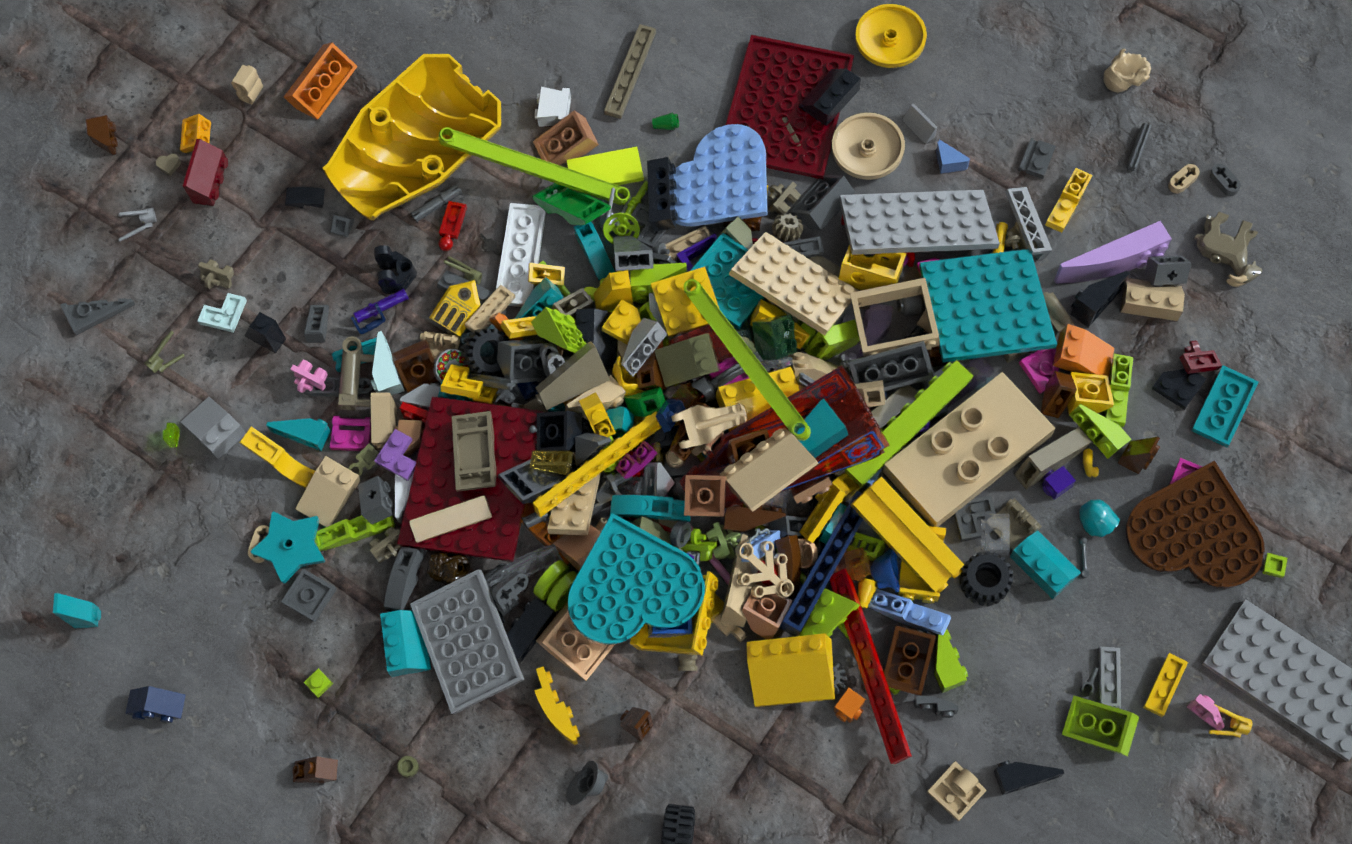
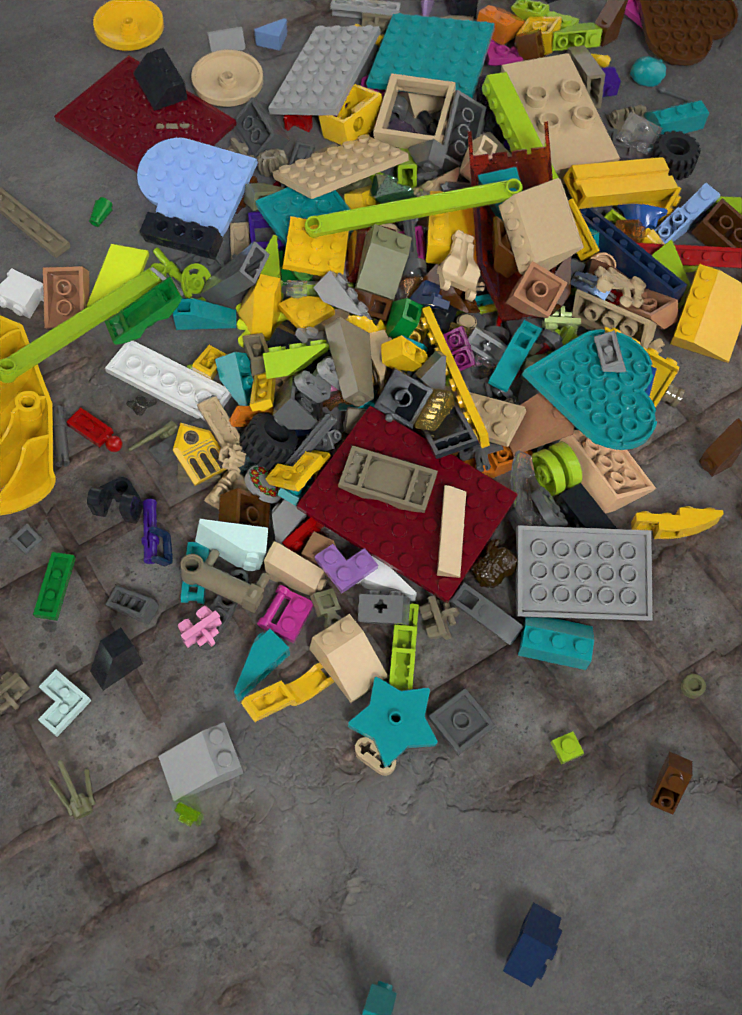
camera: 75 degrees left, 5 degrees down
none -> green plate [33,552,76,621]
none -> tan gear [218,443,246,471]
none -> clear plate [286,280,307,298]
none -> light grey plate [295,327,328,346]
none -> dark grey slope [408,139,447,173]
none -> light grey slope [594,330,626,372]

